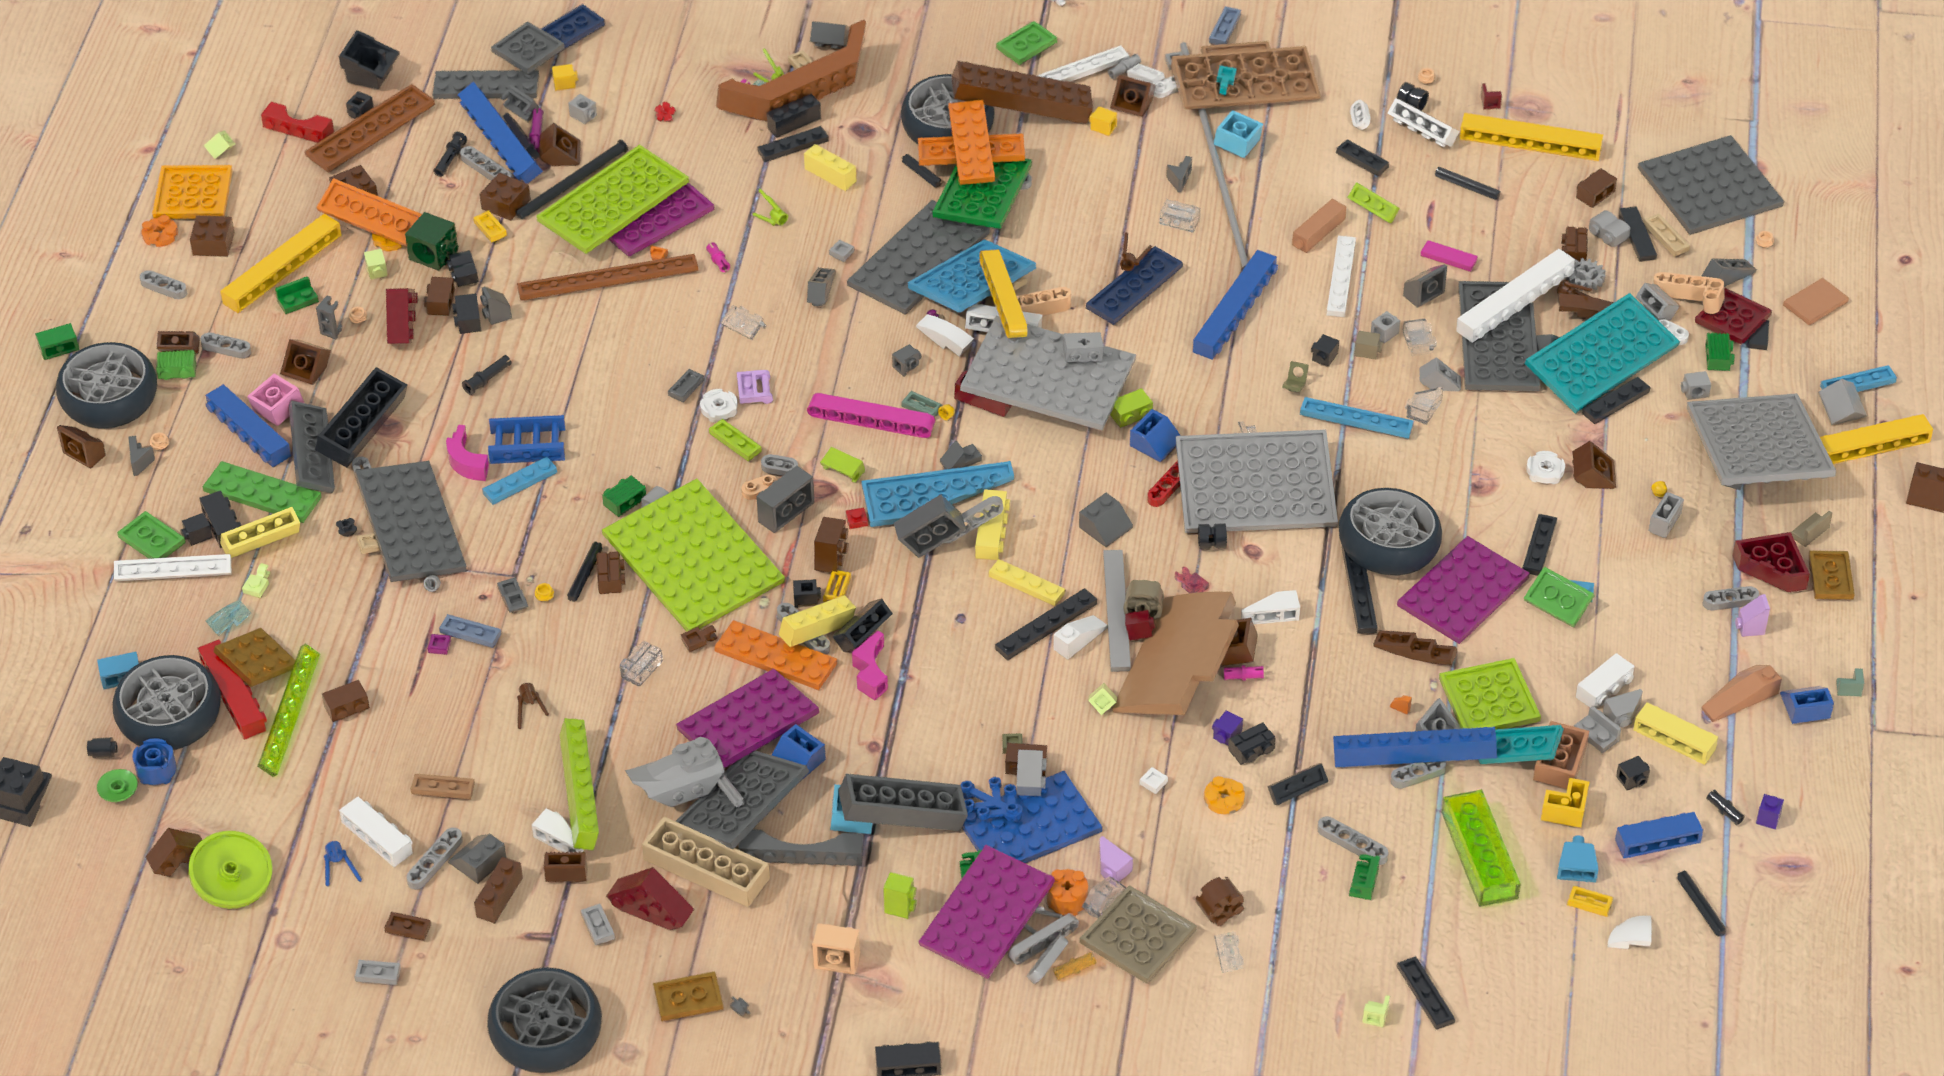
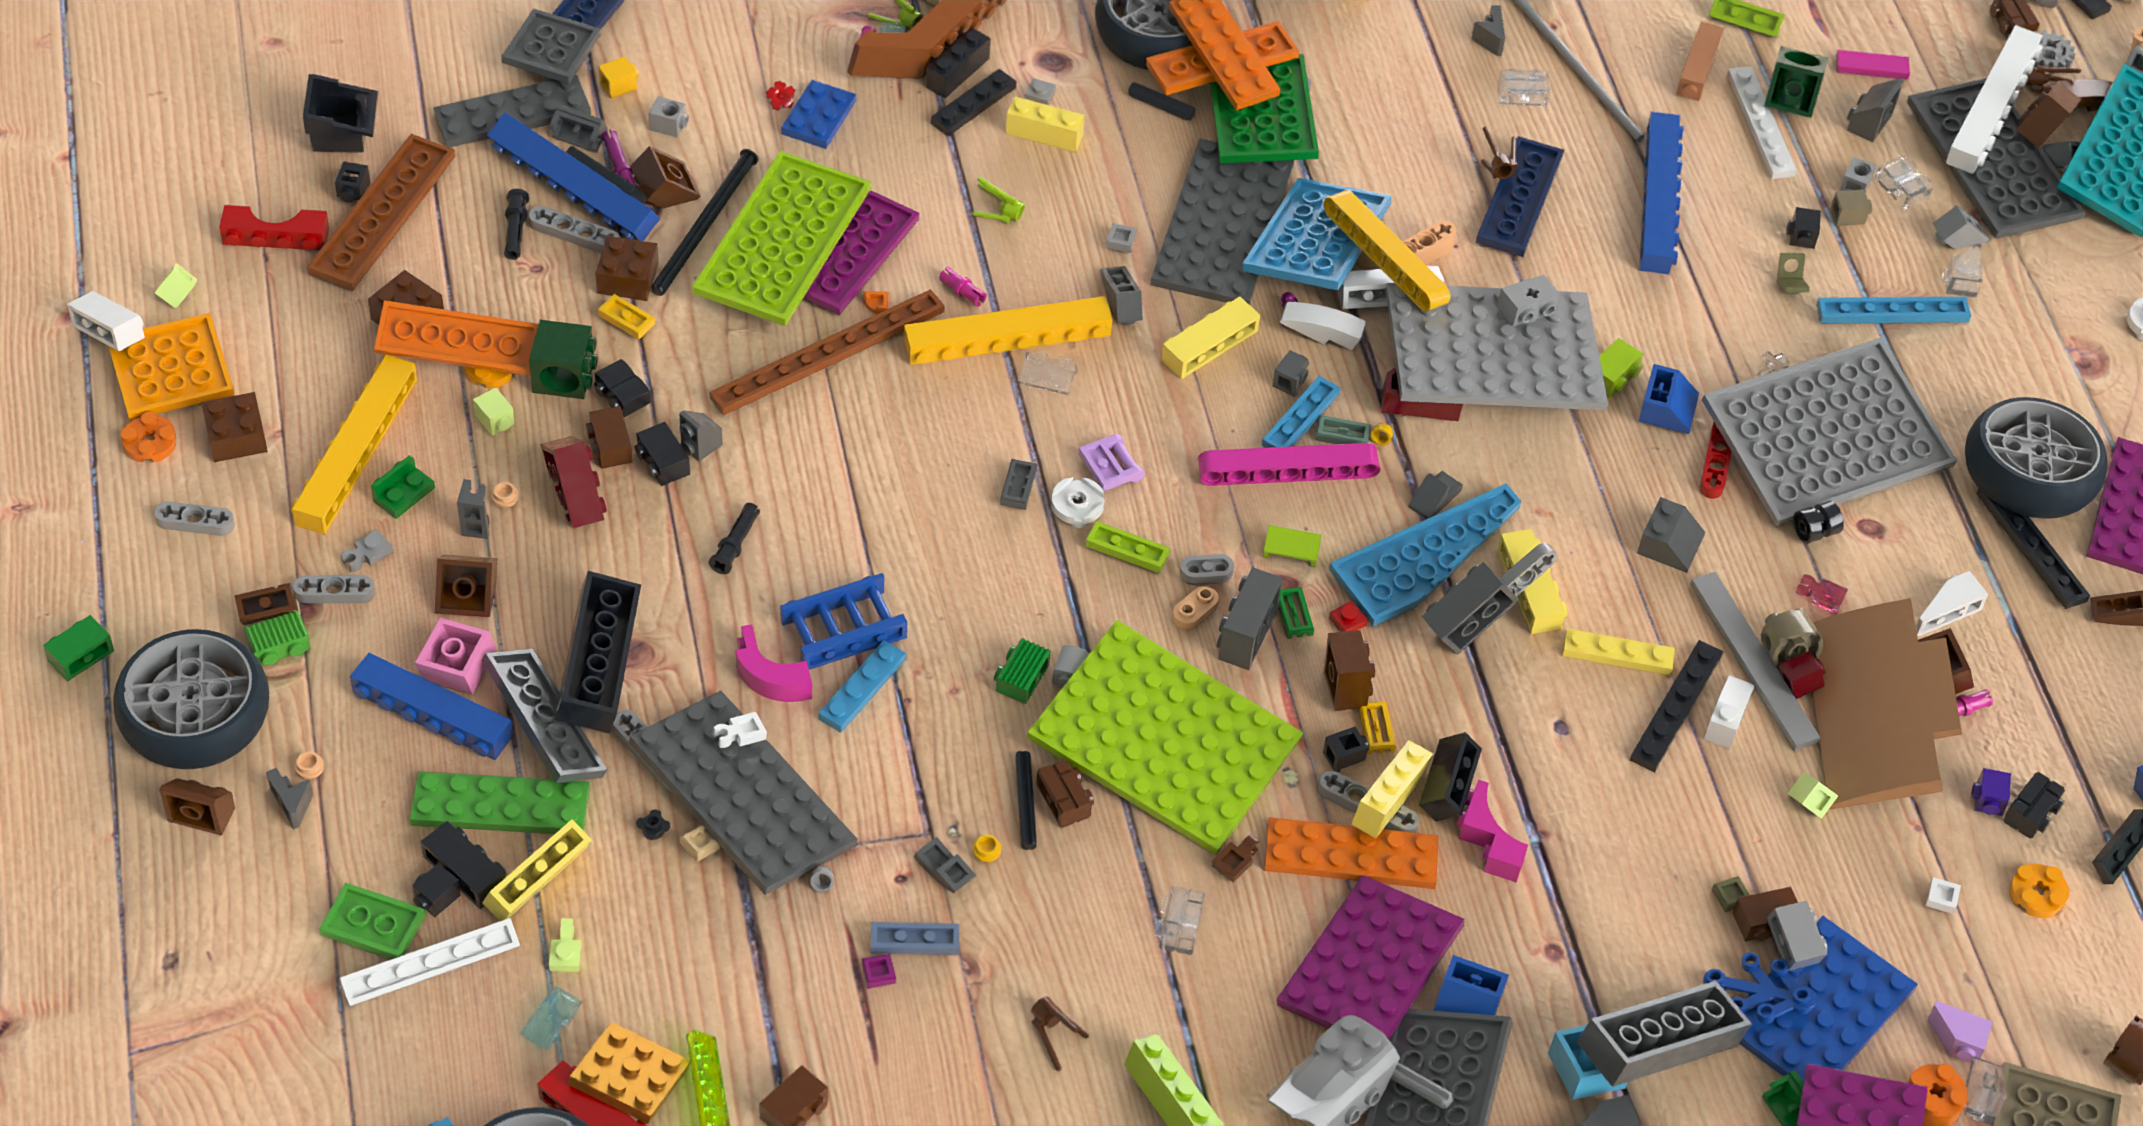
camera: 25 degrees left, 5 degrees up
none -> white brick [67,291,145,351]
none -> light grey plate [341,529,393,572]
none -> white plate [712,712,767,748]
none -> blue plate [781,80,856,149]
none -> yellow brick [904,296,1112,365]
none -> light grey plate [1025,78,1056,105]
none -> light yellow brick [1161,297,1260,379]
none -> dark azure plate [1261,376,1341,448]
none -> green tile [1278,587,1314,639]
none -> dark green brick [1764,46,1828,118]
none -> reddish brown brick [2016,81,2081,148]

